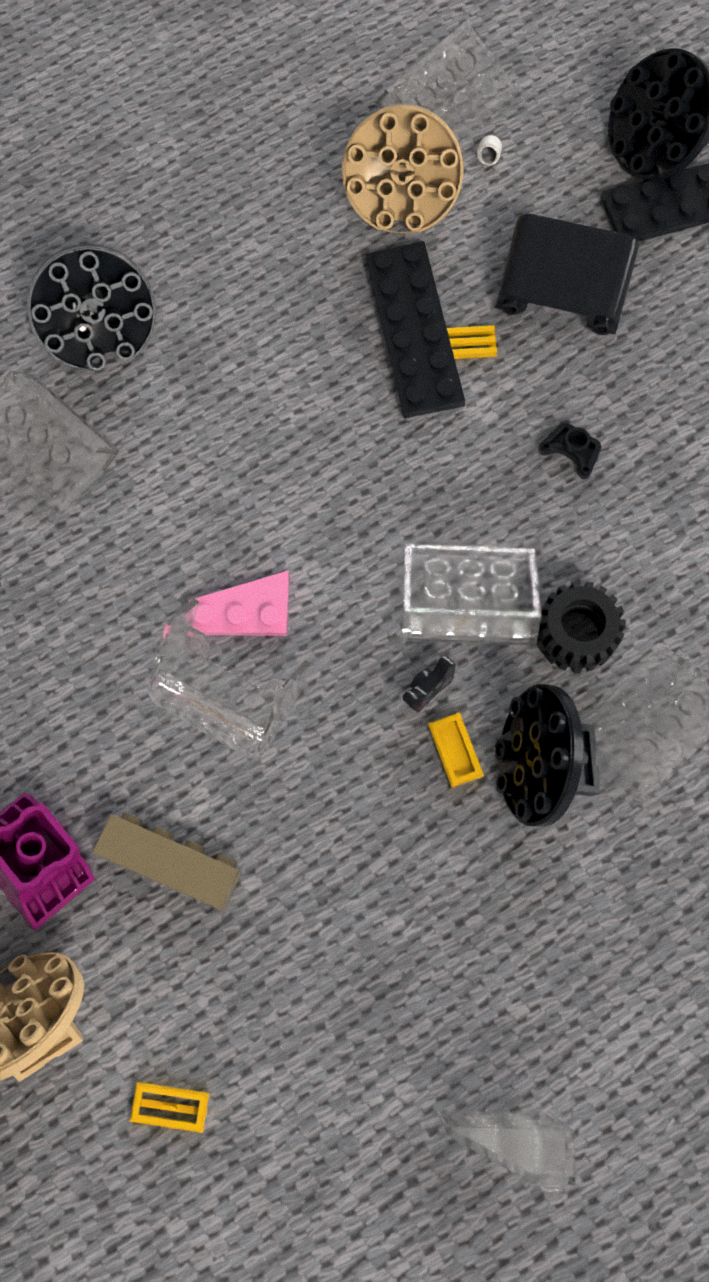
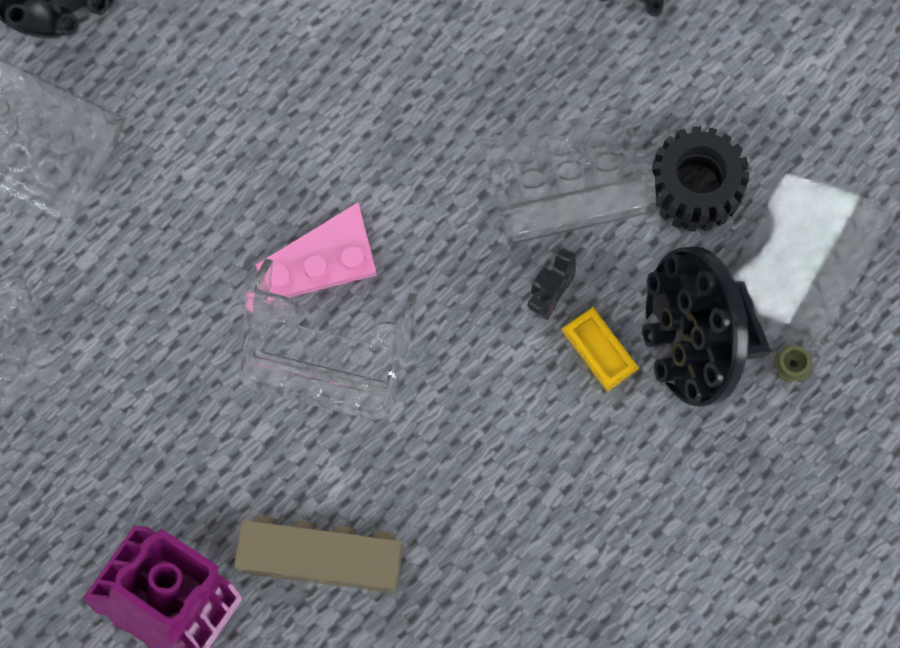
camera: 15 degrees left, 0 degrees up
none -> olive plate [774,345,813,383]

